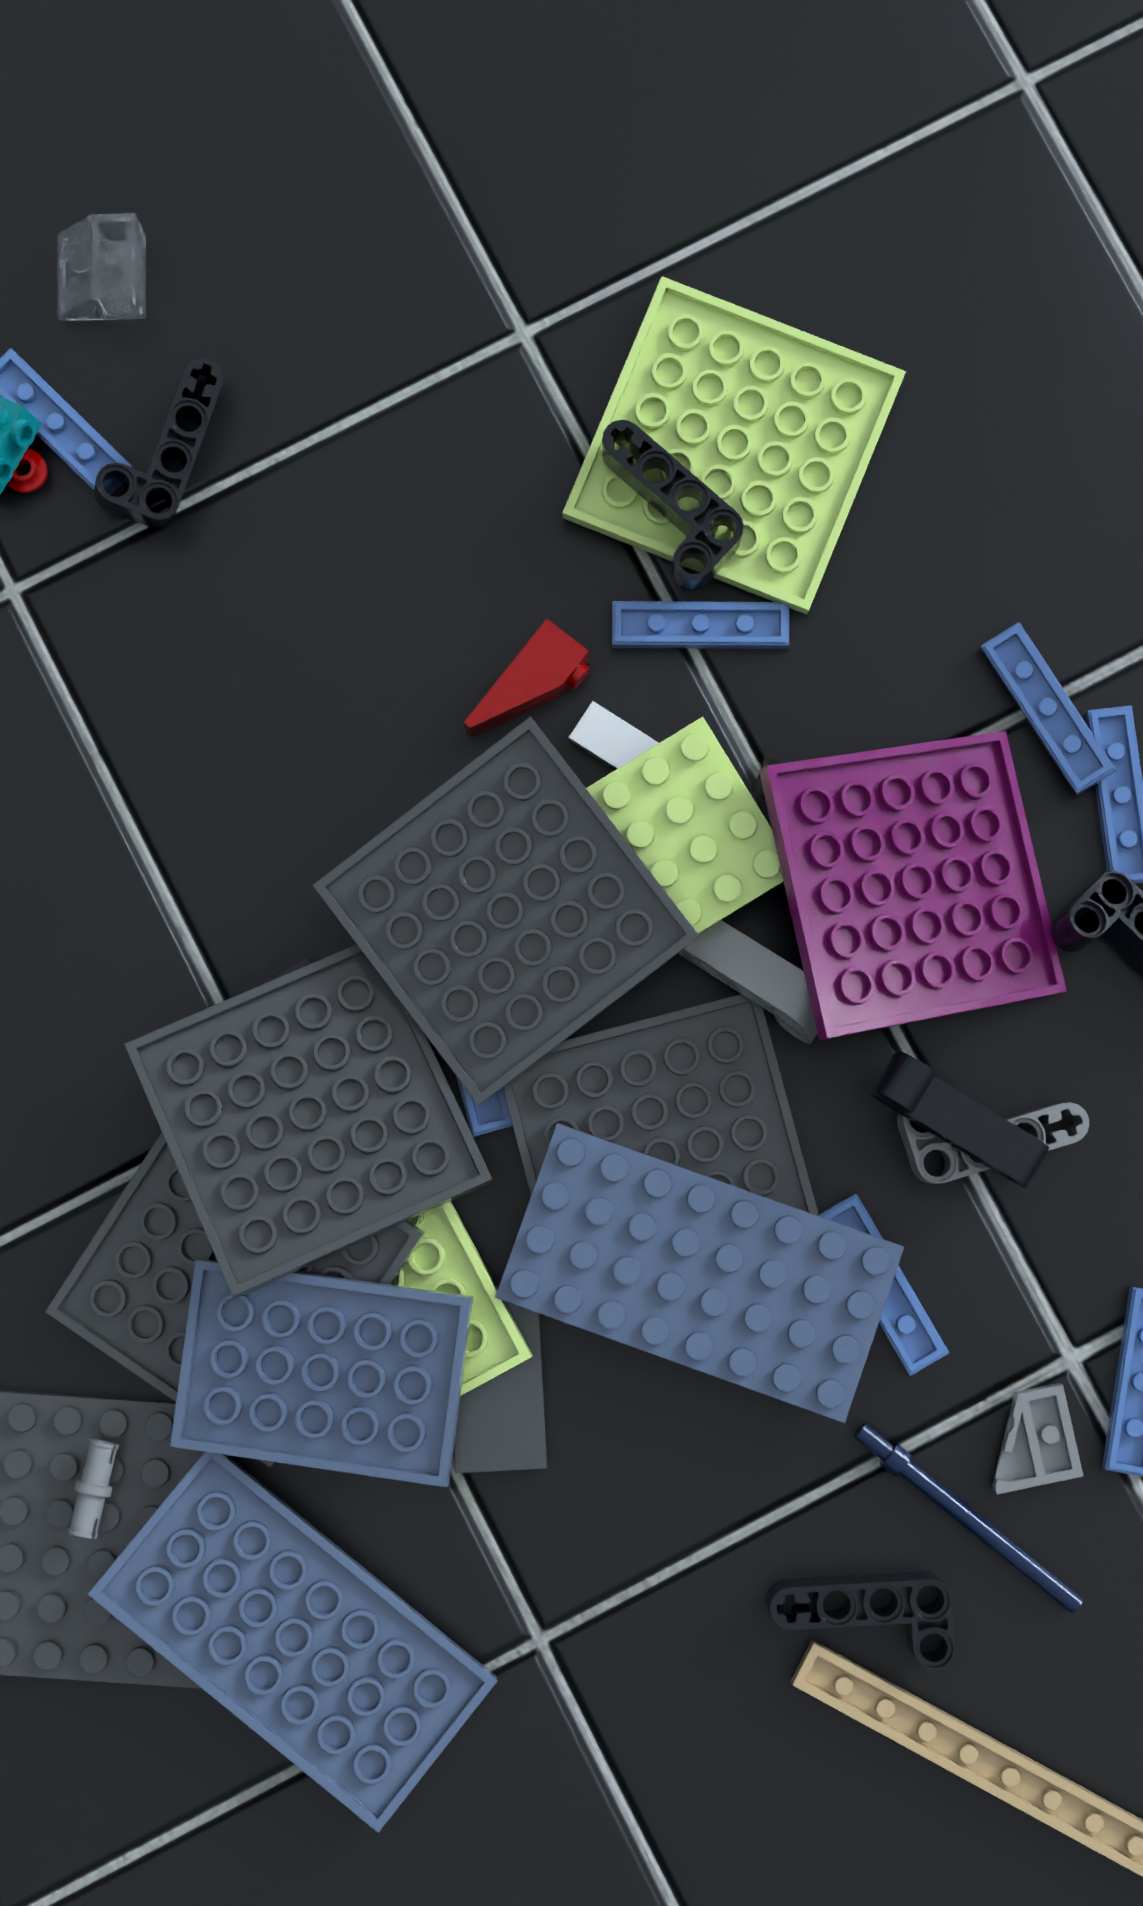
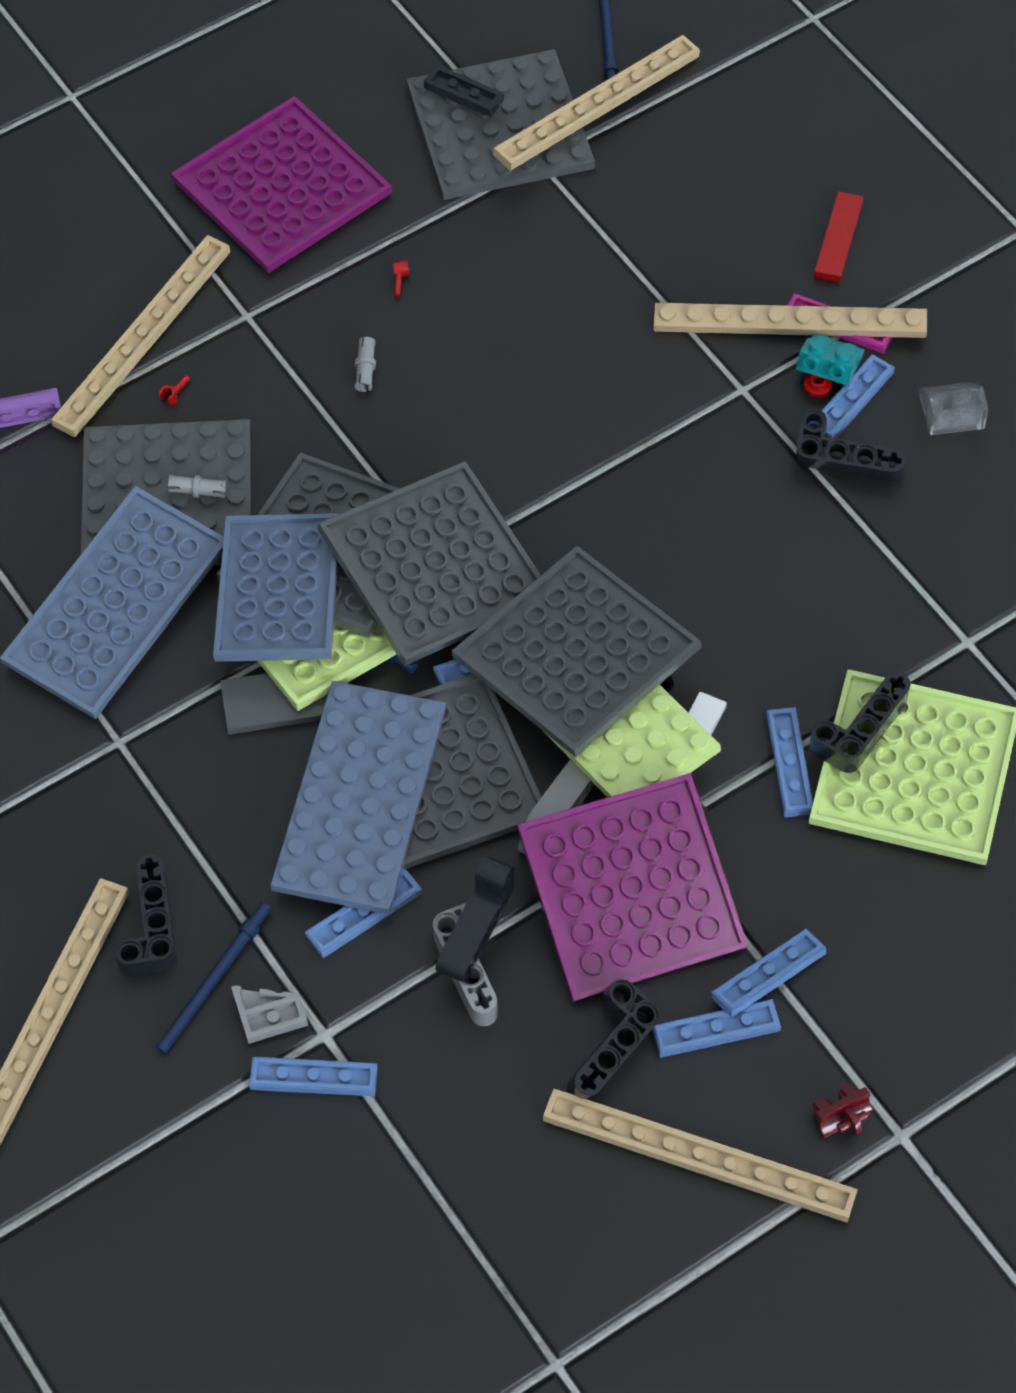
camera: 80 degrees right, 25 degrees down
red slope [464,619,591,737] -> none

